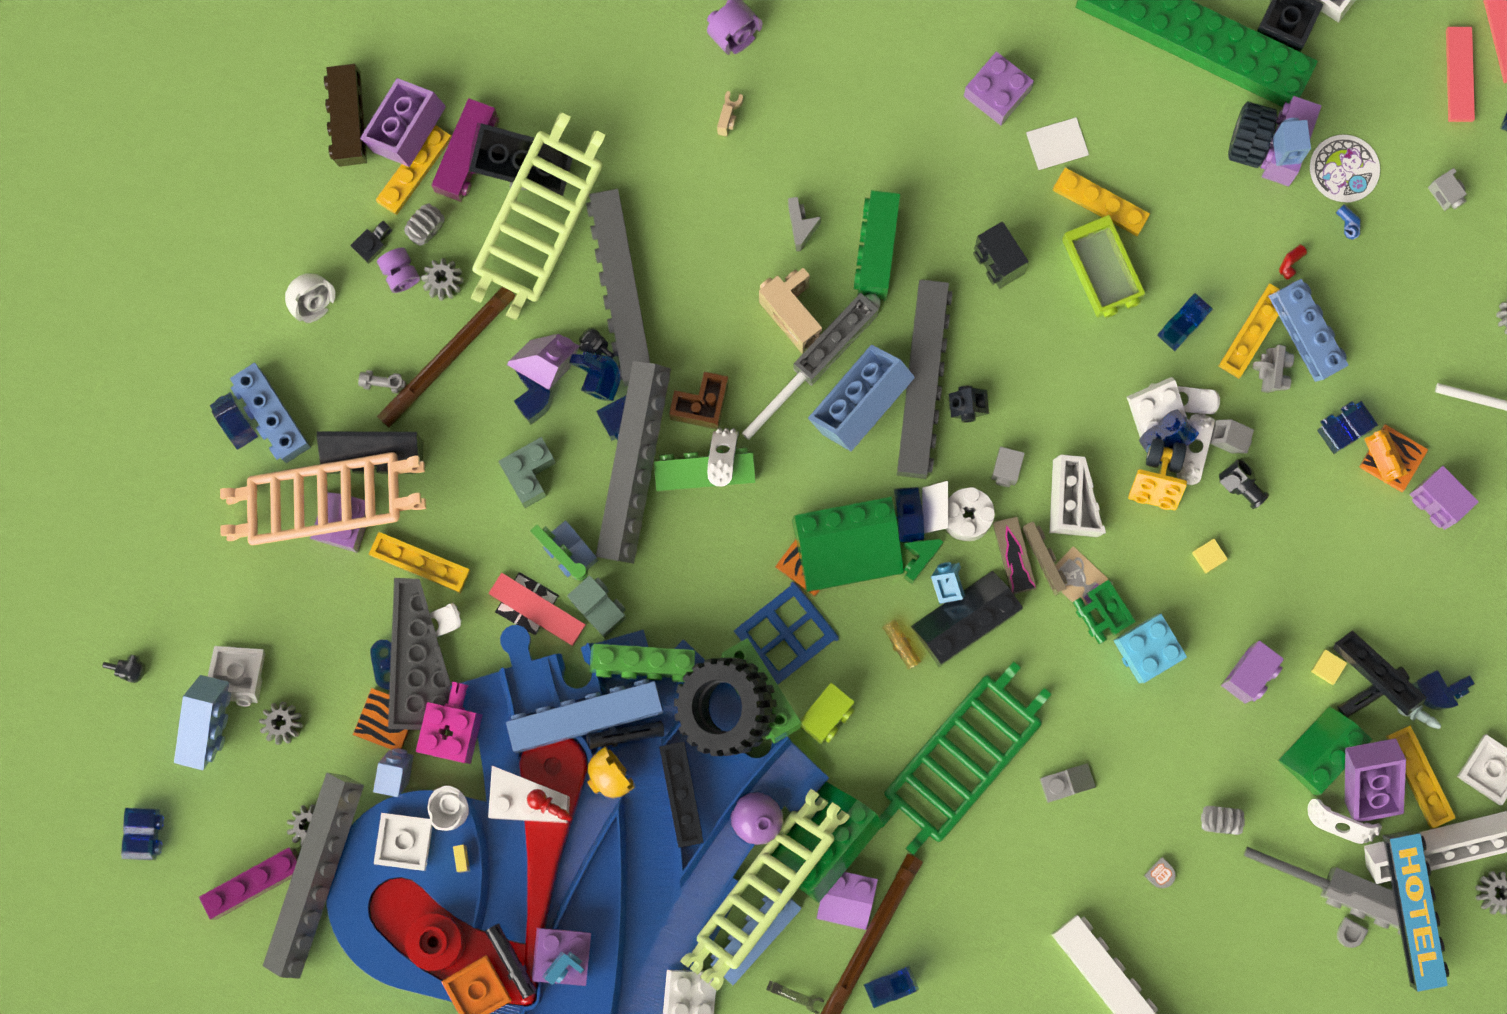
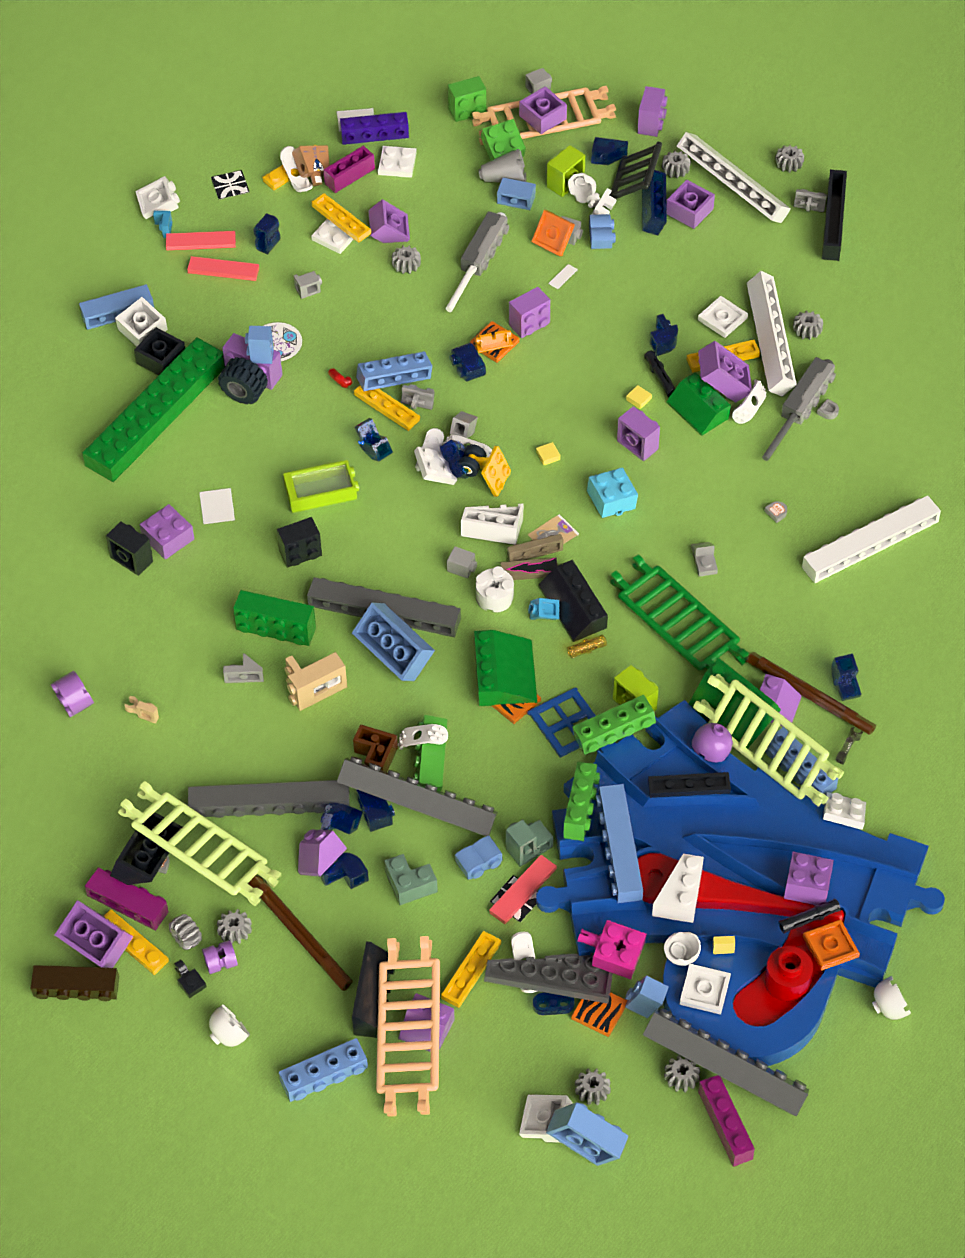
camera: 85 degrees left, 25 degrees down
black piece [102,654,145,683] -> none
clear blue brick [121,808,164,860] -> none
clear blue brick [209,392,258,450] -> none
light grey bar [358,370,407,394] -> none
red bar [527,789,572,821] -> none
bright green plate [530,524,588,581] -> none
dark azure bracket [542,952,584,985] -> none
black piece [579,327,614,359] -> none
black pin [586,720,664,750] -> none
yellow cylinder [587,746,636,798] -> none
black tyre [674,658,777,757] -> none
dark grey piece [742,293,880,440] -> none
clear blue slope [894,487,924,542] -> none
green slope [904,539,944,584] -> none
white sticker [922,481,948,534] -> none
black brick [949,386,989,423] -> none
yellow plate [1053,167,1150,237] -> none
green plate [1072,580,1136,644] -> none
light grey gear [1201,806,1245,835] -> none
black connector [1219,458,1269,509] -> none
black plate [1333,630,1427,716] -> none
blue arm [1336,204,1361,240] -> none
brick [1383,830,1449,992] -> none
light aqua bar [1397,705,1441,729] -> none
none -> black brick [106,521,153,576]

